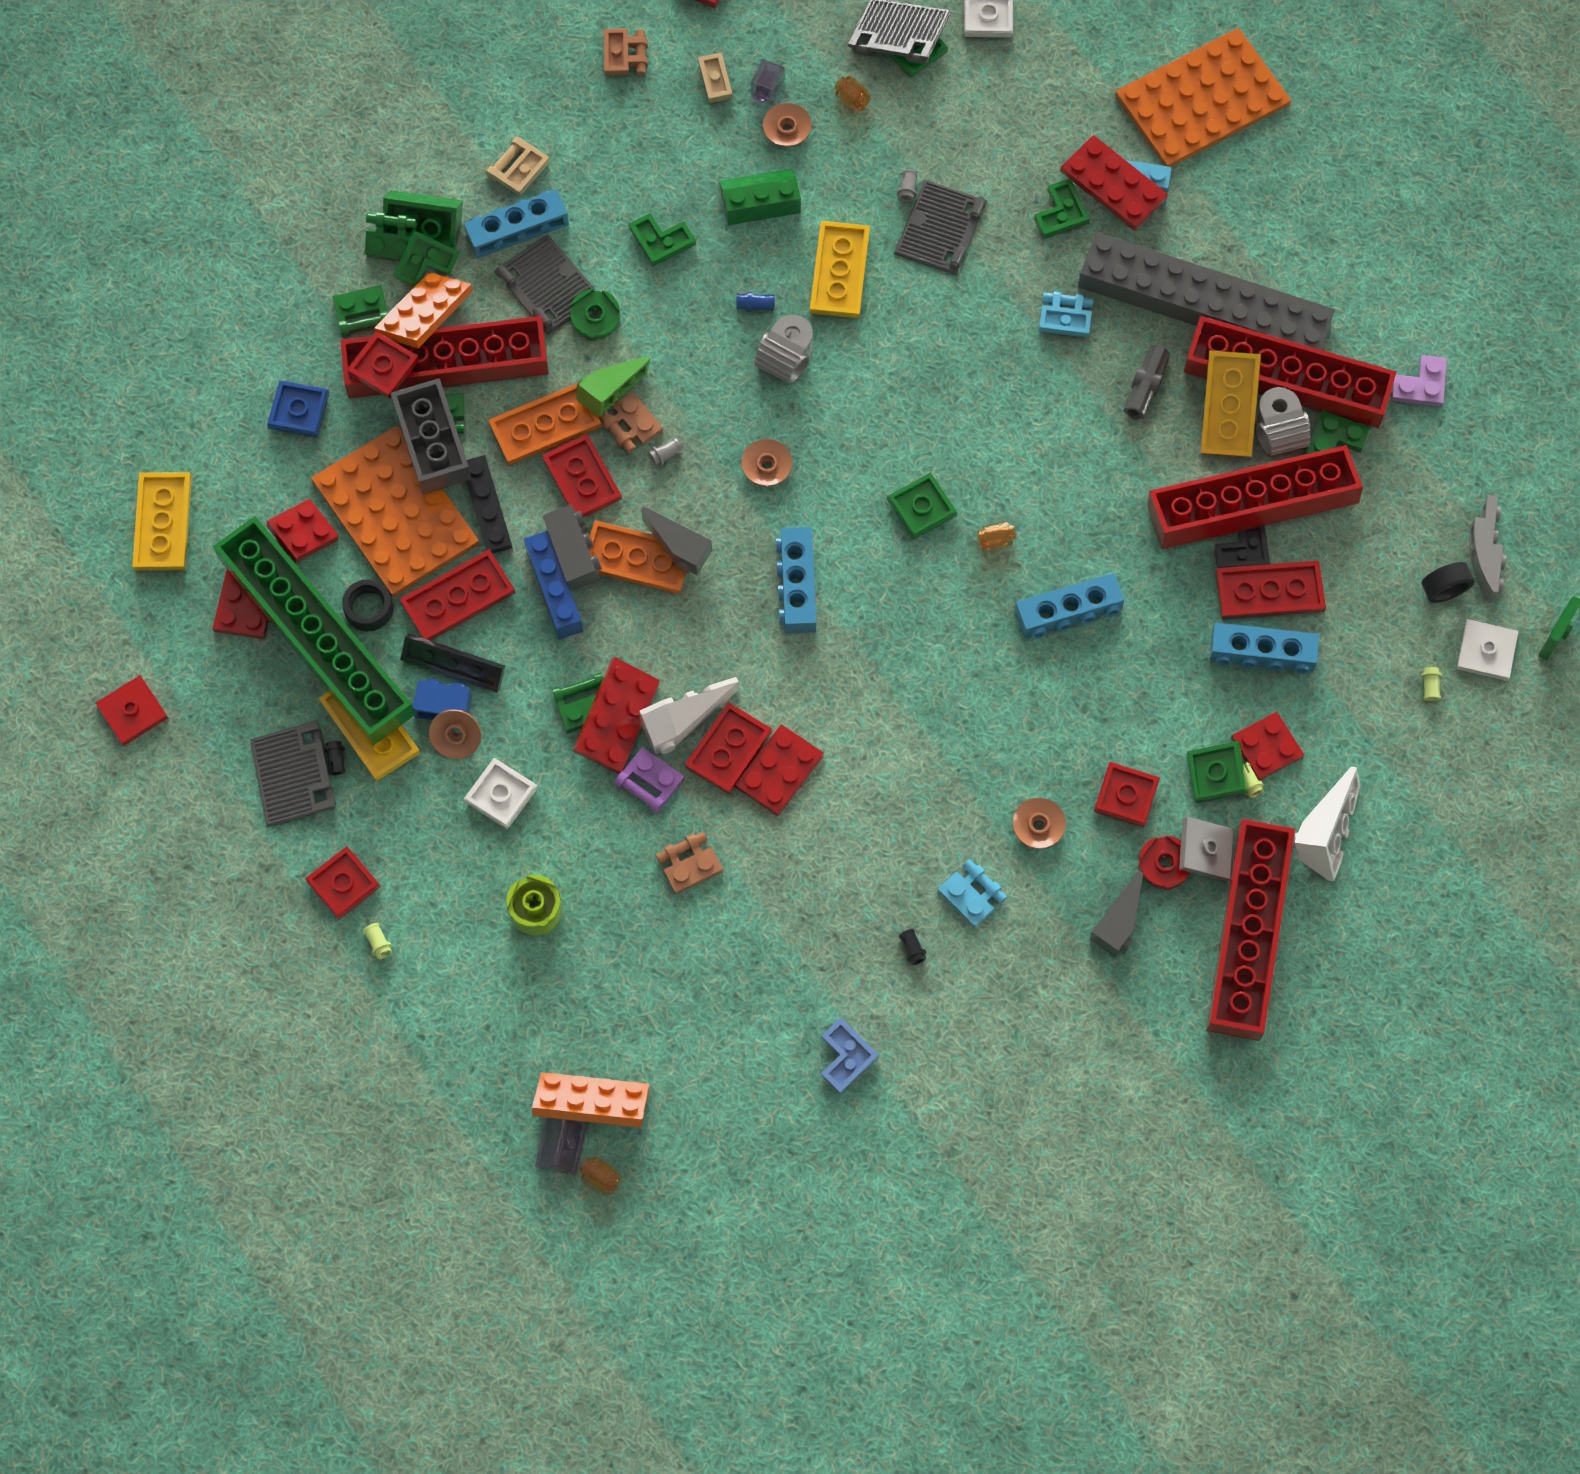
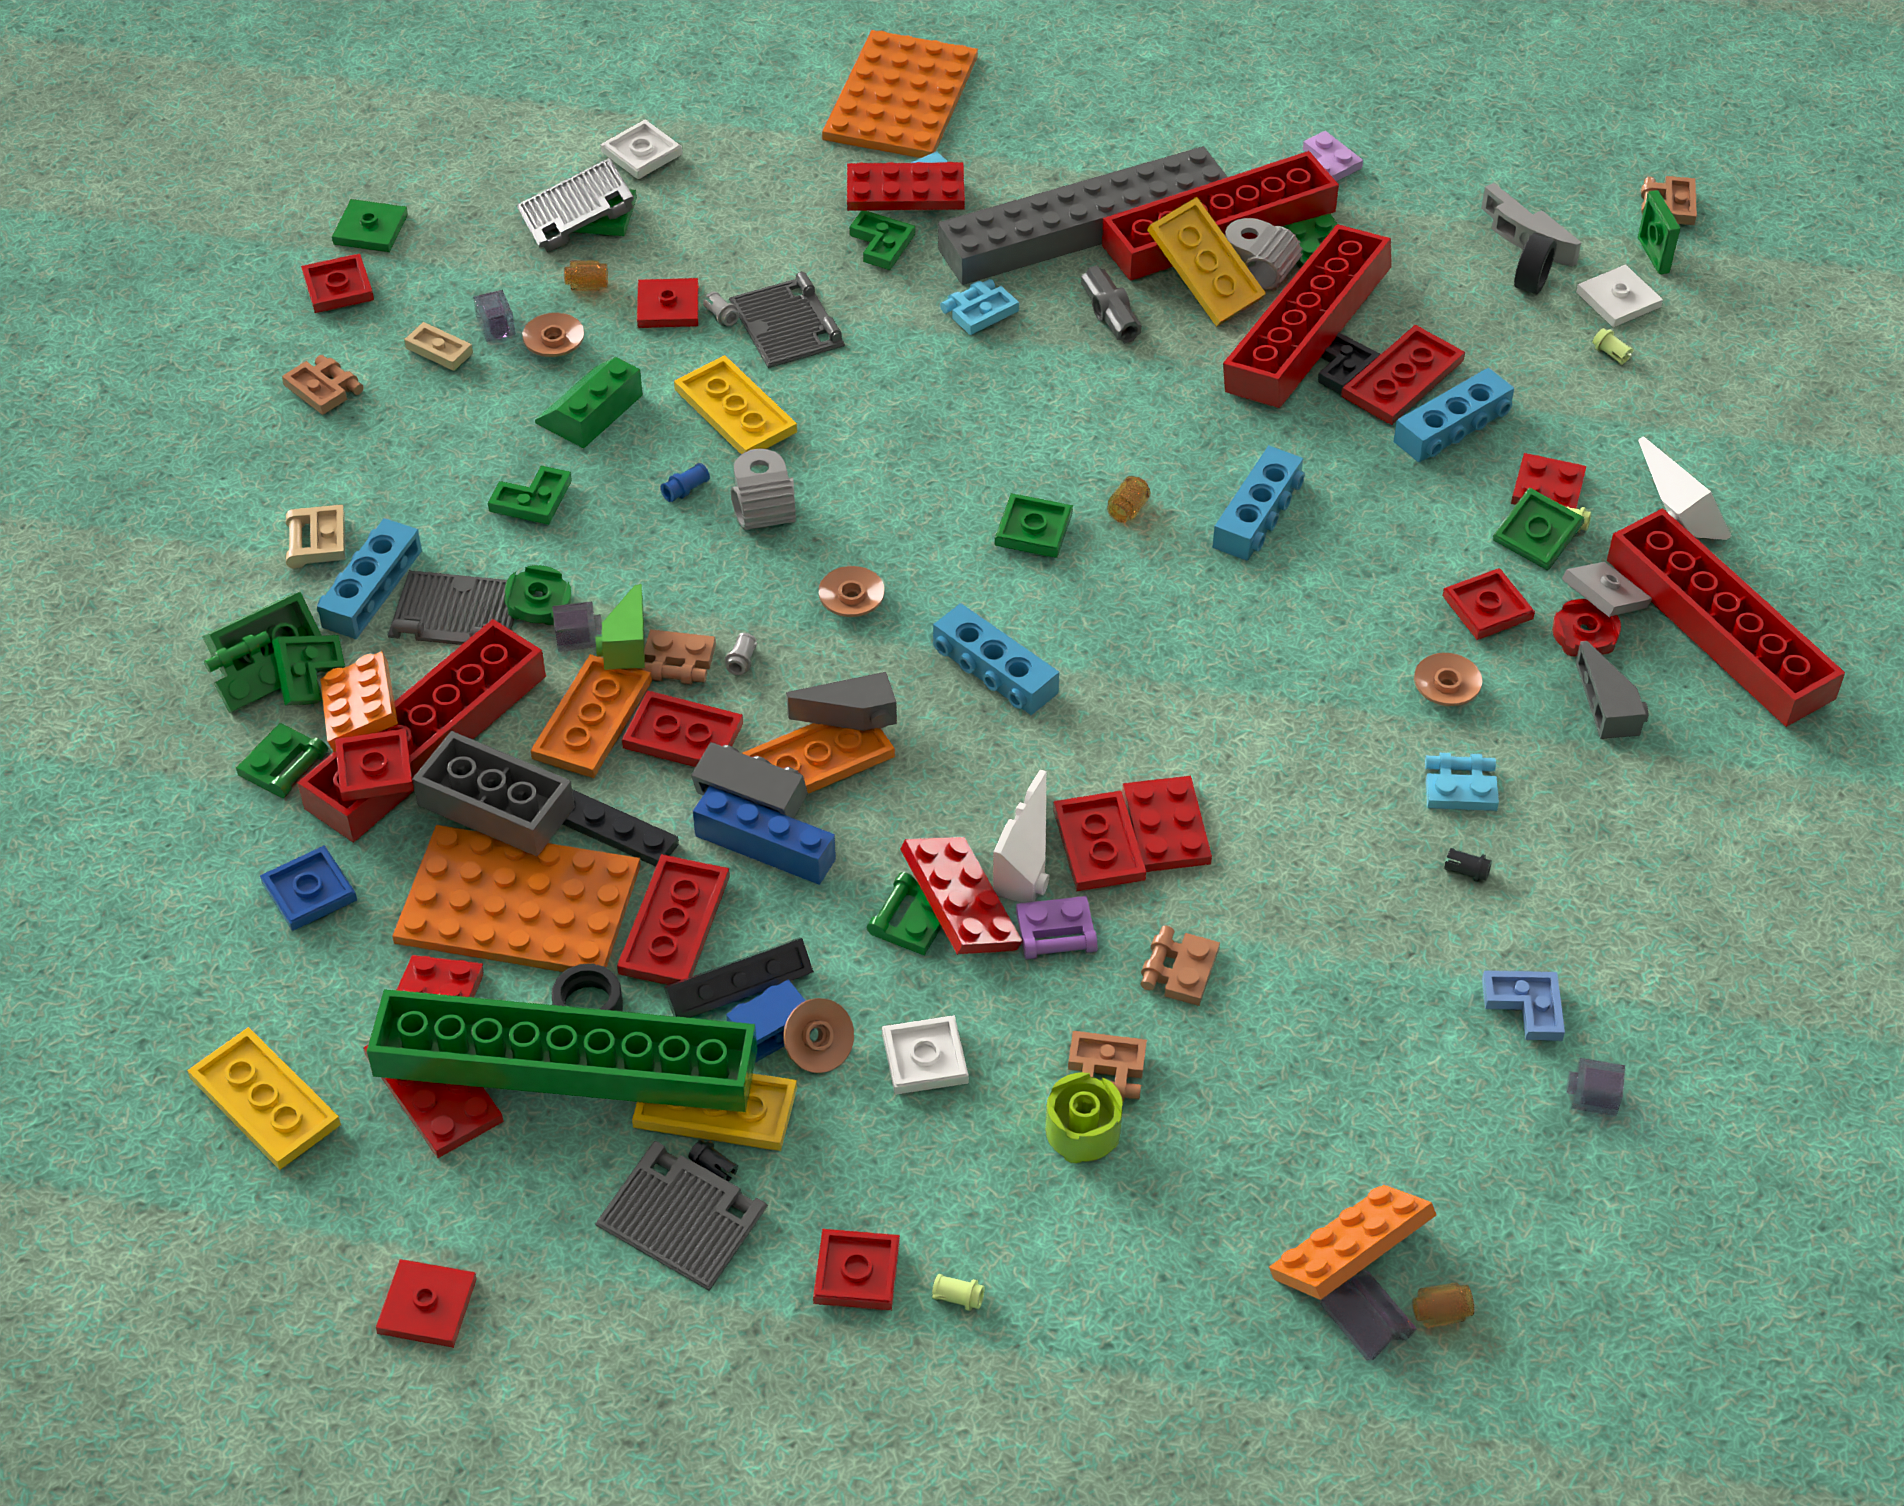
camera: 45 degrees left, 20 degrees down
none -> clear purple brick [552,601,602,652]
none -> red plate [637,278,699,328]
none -> nougat plate [1068,1031,1147,1101]
none -> brick [1566,1058,1625,1116]

